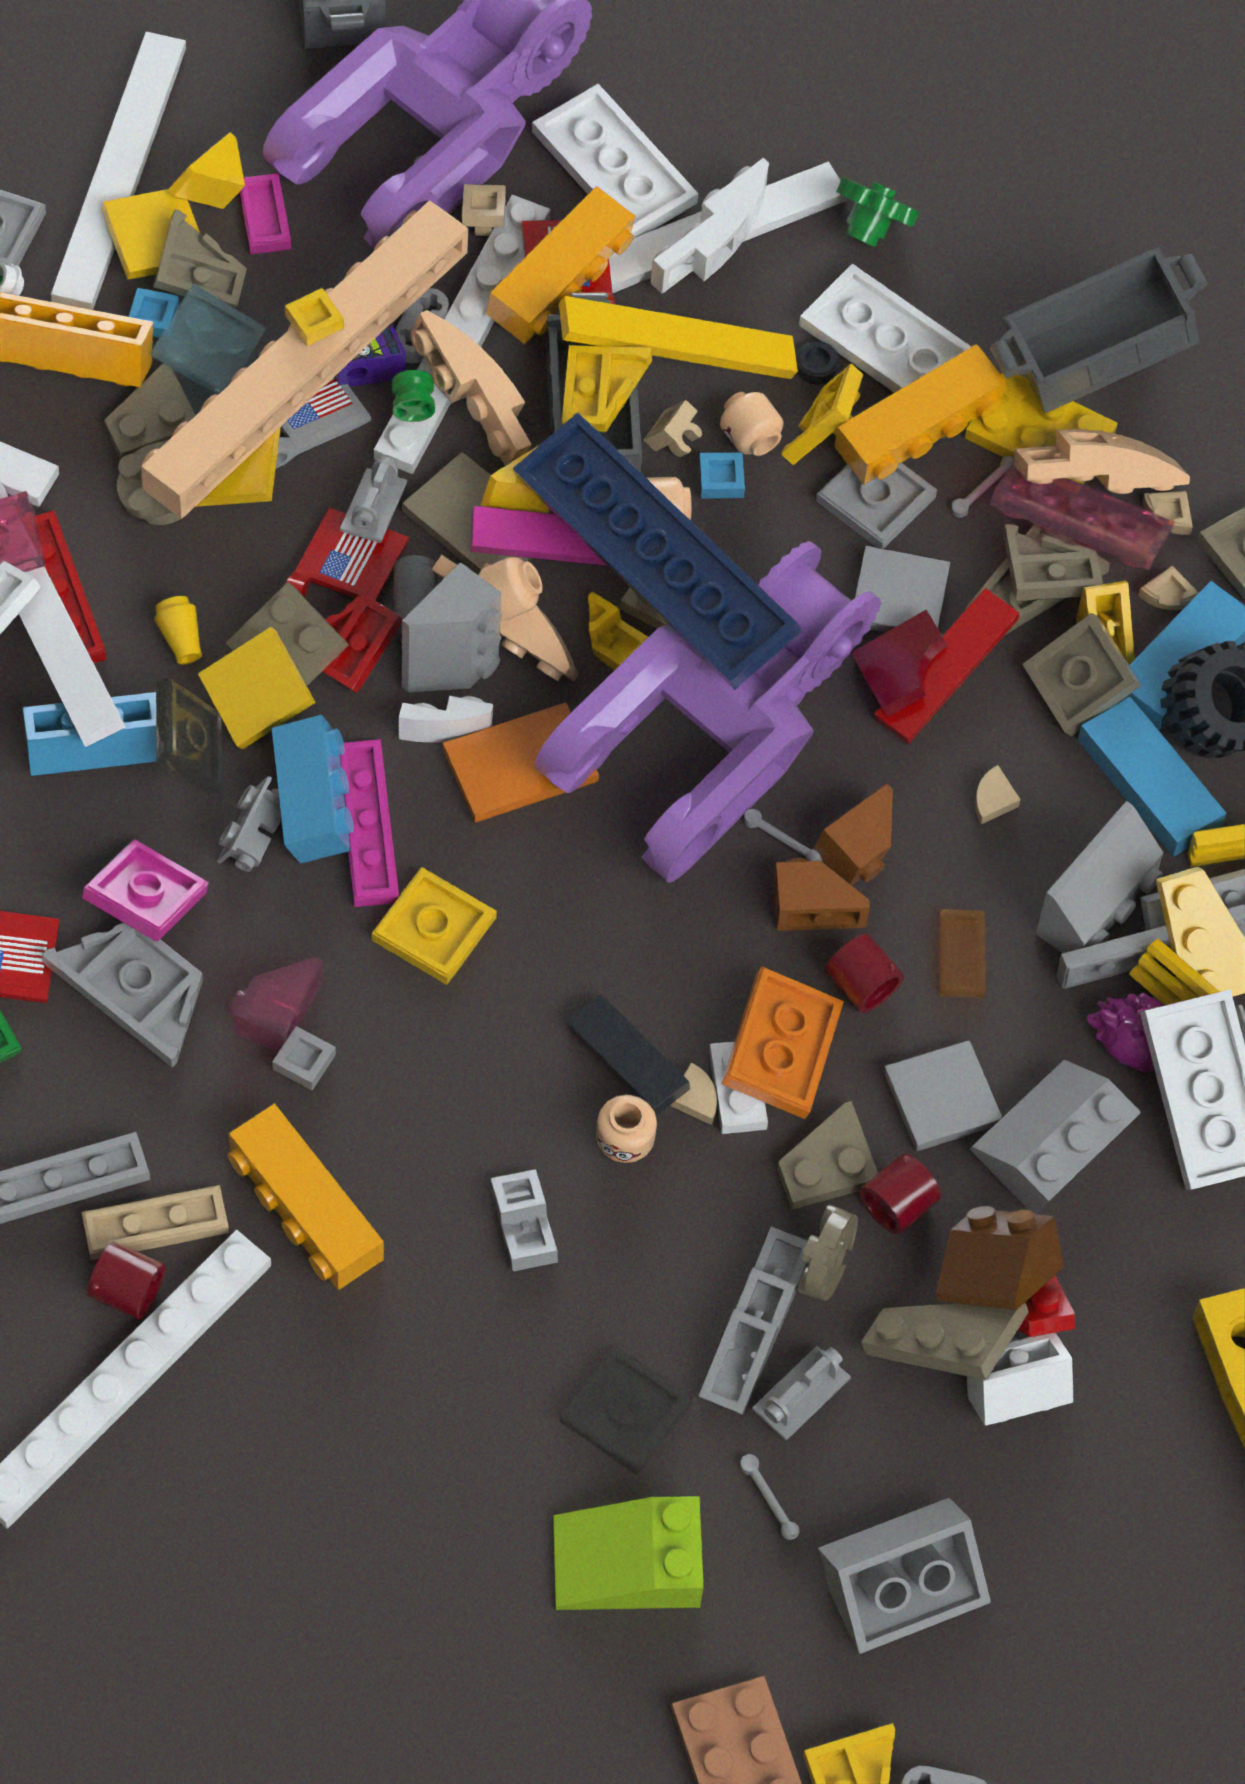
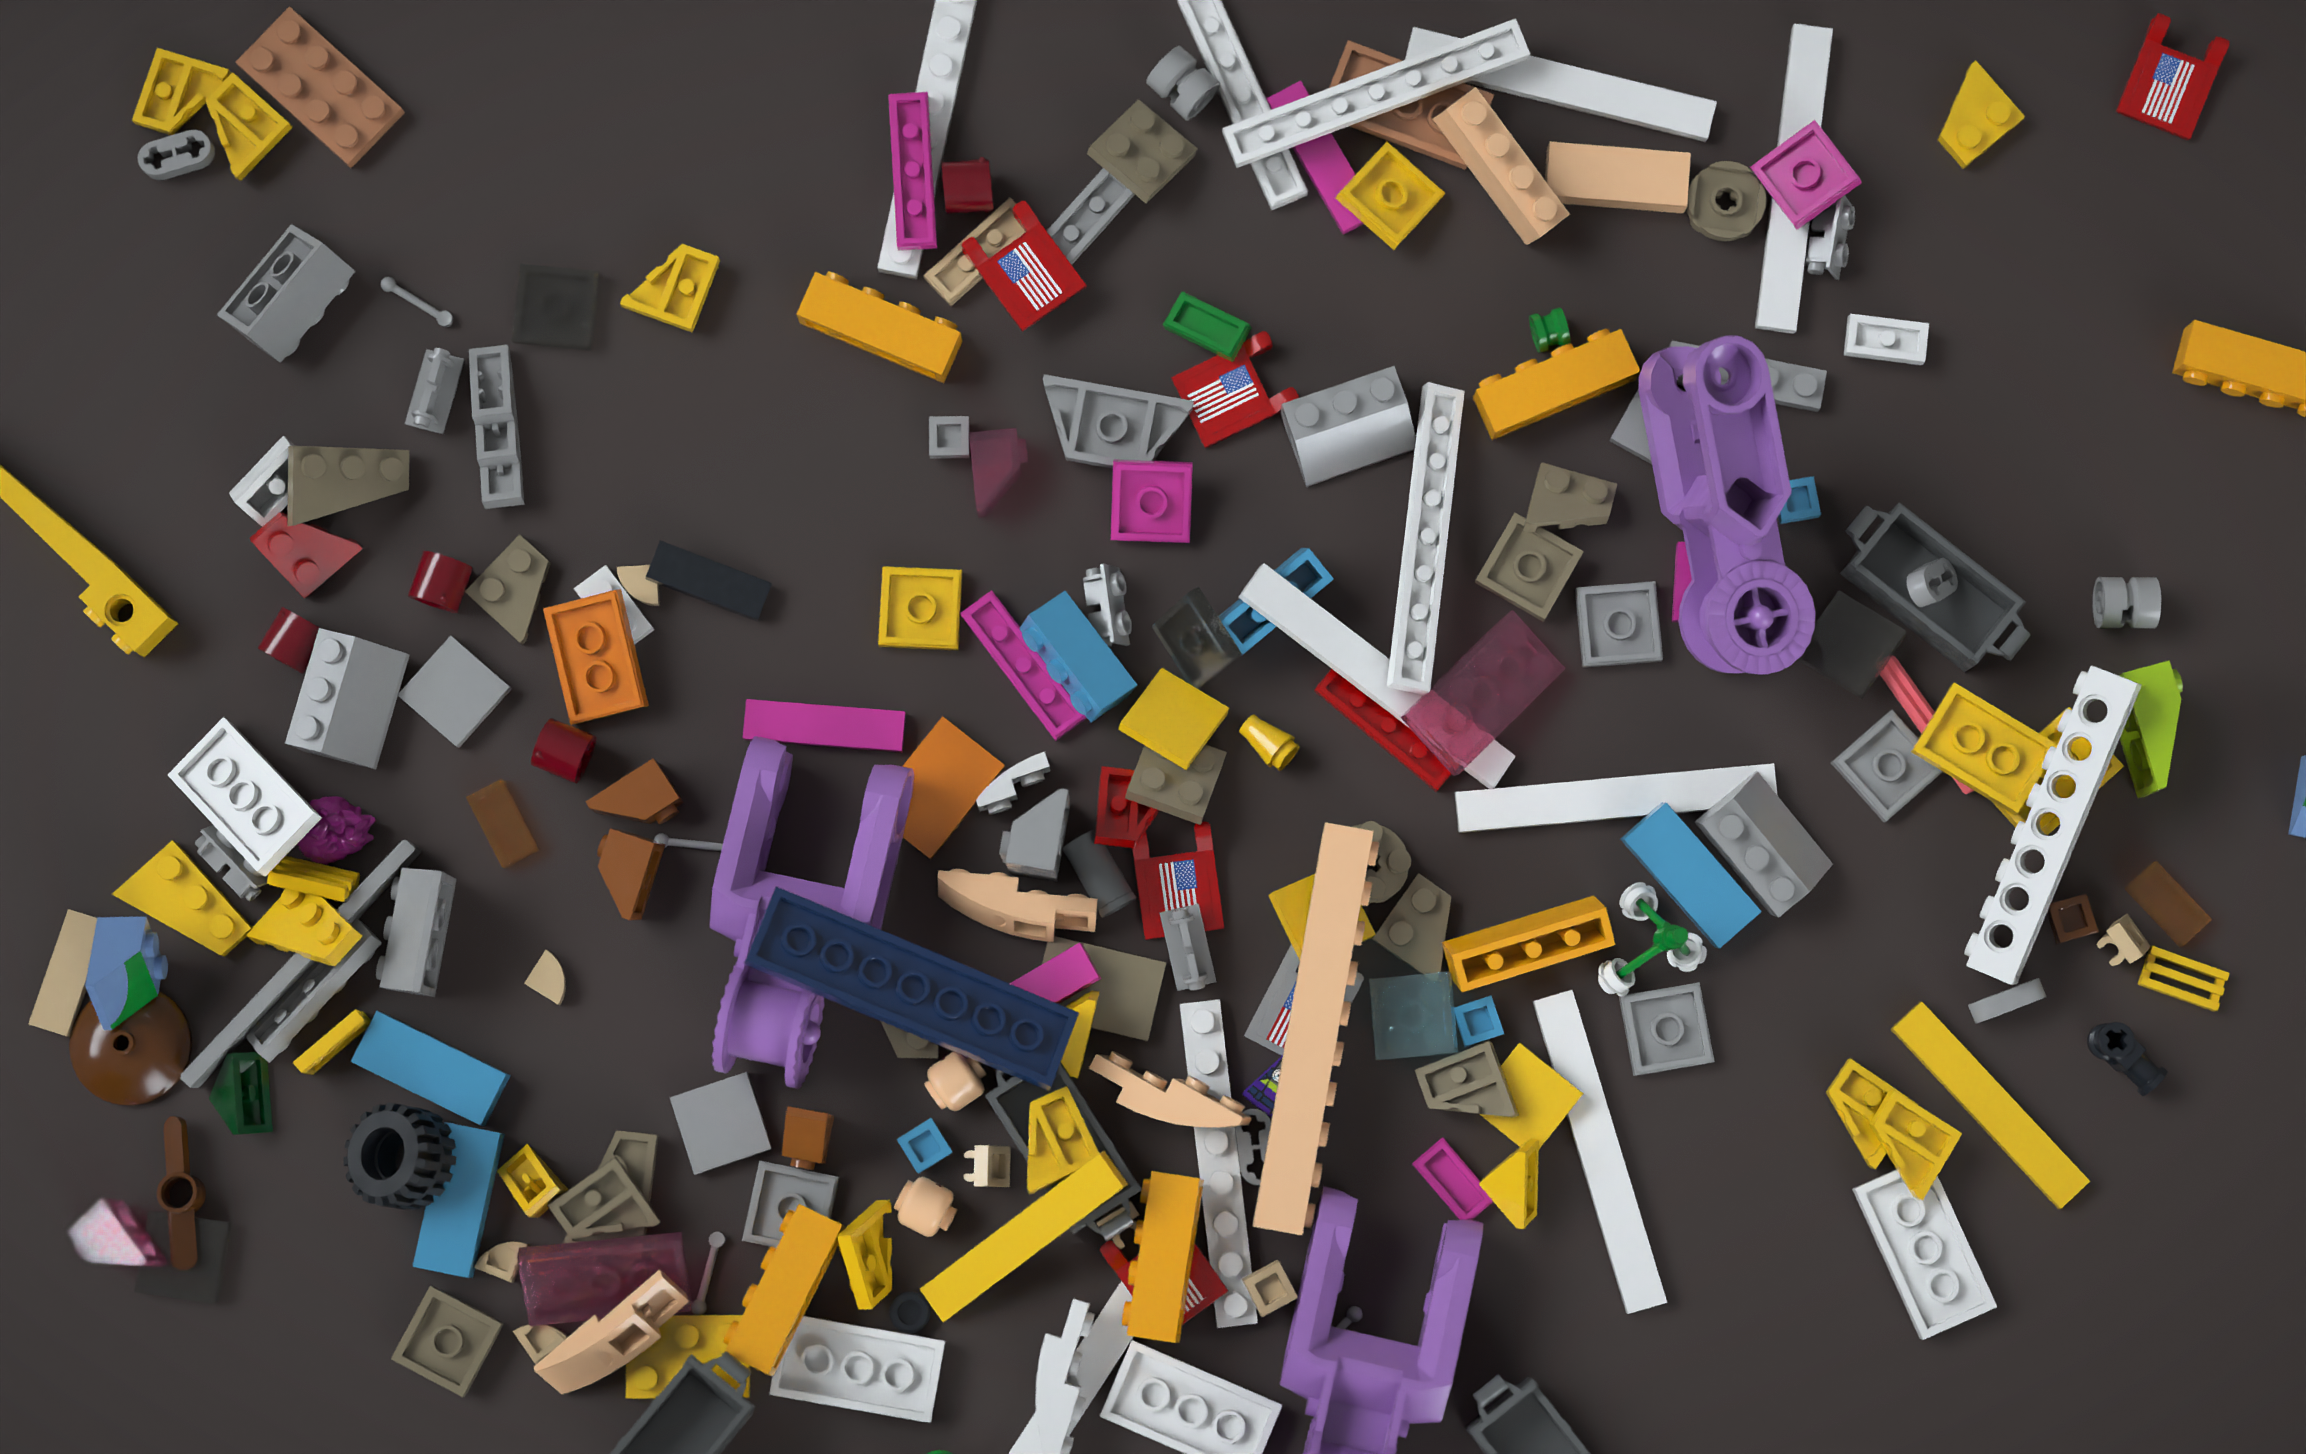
camera: 155 degrees right, 20 degrees up
yellow plate [285,288,344,346] -> none
green wheel [392,370,435,422] -> none
light nougat head [478,556,542,621] -> none
light grey slope [491,1169,558,1271] -> none
lime slope [553,1496,704,1610] -> none
yellow slope [588,591,648,671] -> none
light nougat head [596,1095,657,1163] -> none
dark tan plate [798,1205,858,1301] -> none
dark red tile [851,609,948,718] -> none
red tile [874,588,1019,745] -> none
reddish brown slope [936,1206,1064,1310] -> none
dark tan plate [1022,613,1141,736] -> none
none -> dark red piece [258,607,319,674]
none -> yellow wing [620,244,720,333]
none -> dark pink tile [743,699,906,753]
none -> dark orange slope [782,1106,834,1170]
none -> dark pink tile [888,92,937,251]
none -> red flag [961,201,1086,332]

